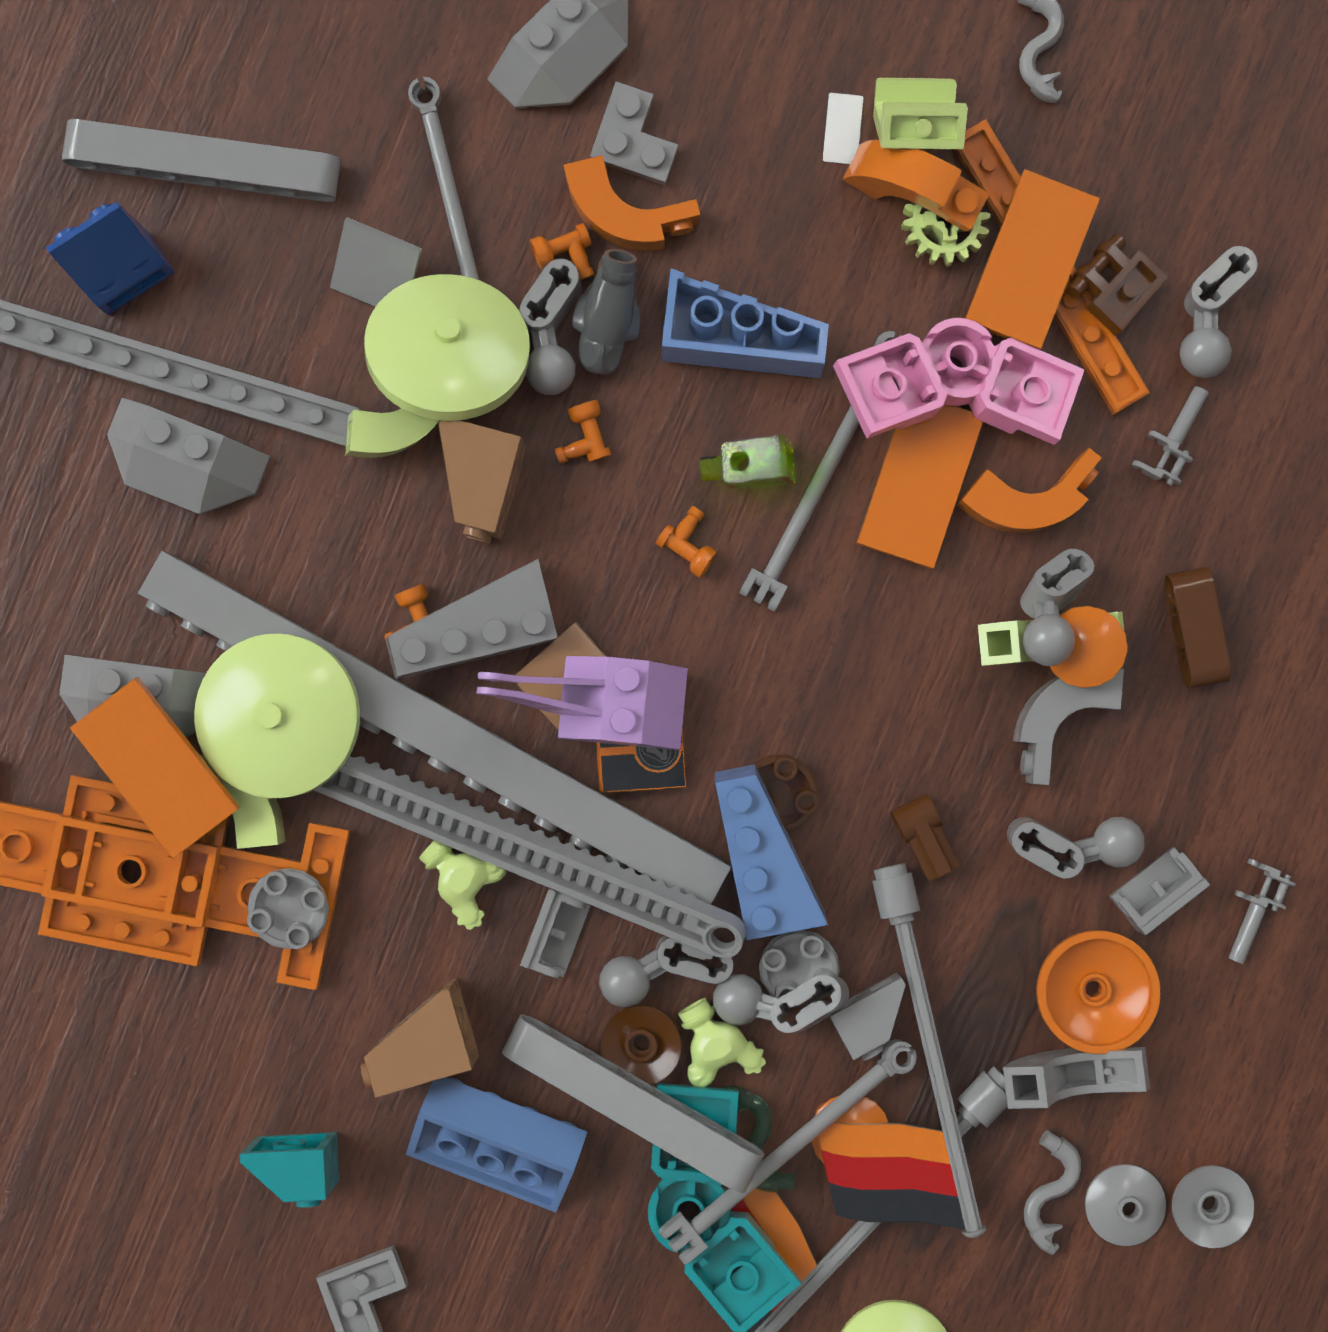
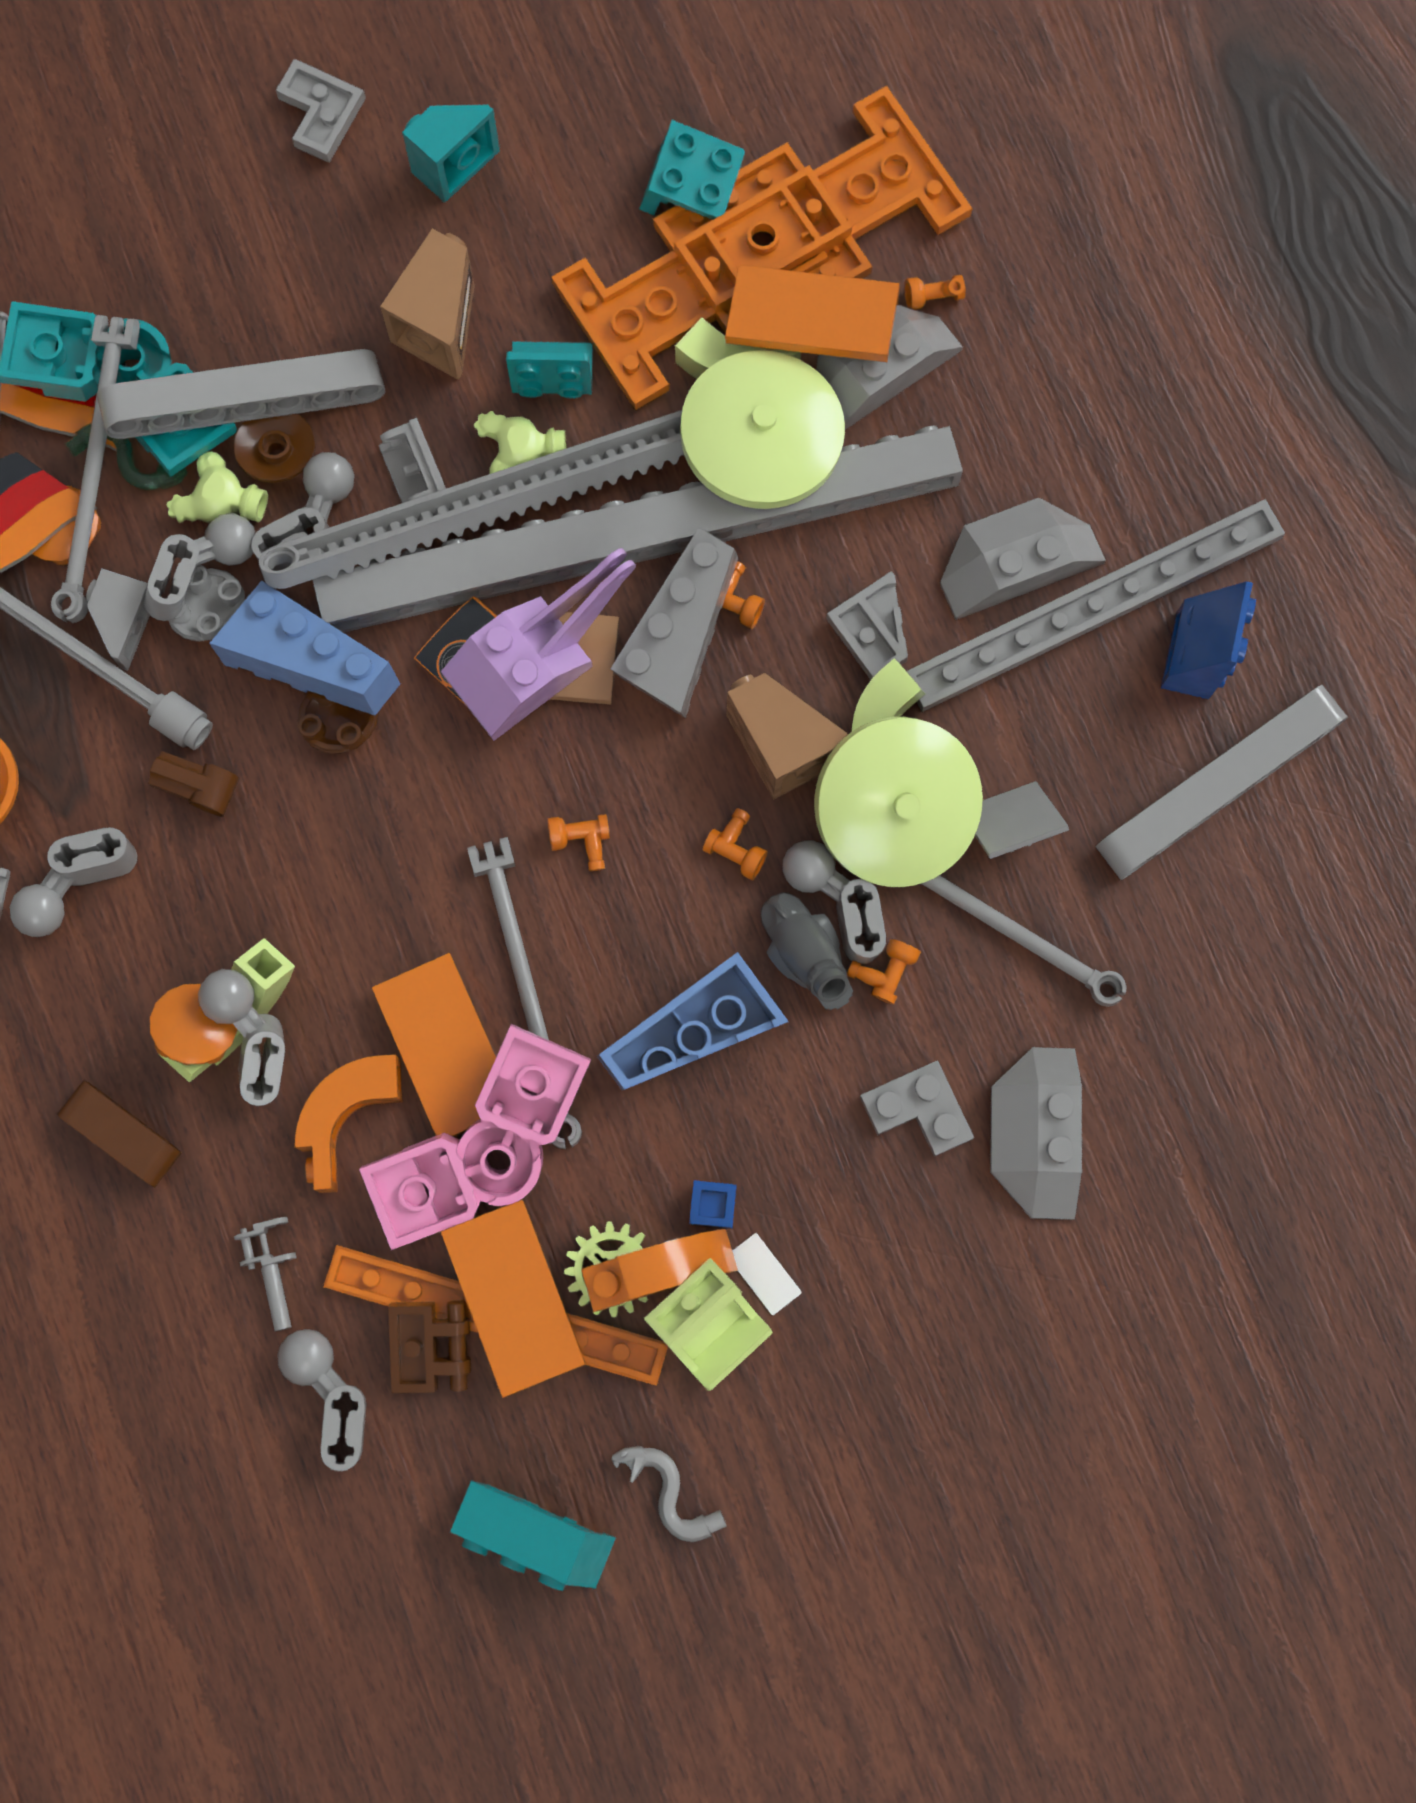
camera: 135 degrees right, 10 degrees down
light grey dish [247,868,329,949] -> none
medium blue slope [406,1077,588,1212] -> none
orange arch [563,155,700,251] -> none
clear neon green torso [700,435,796,489] -> none
light grey arch [1013,669,1124,785] -> none
none -> teal wedge [450,1481,616,1591]
none -> teal bracket [506,342,593,398]
none -> teal bracket [639,120,745,220]
none -> blue plate [689,1180,737,1229]
none -> light grey wing [826,571,908,680]
none -> orange piece [904,275,965,310]

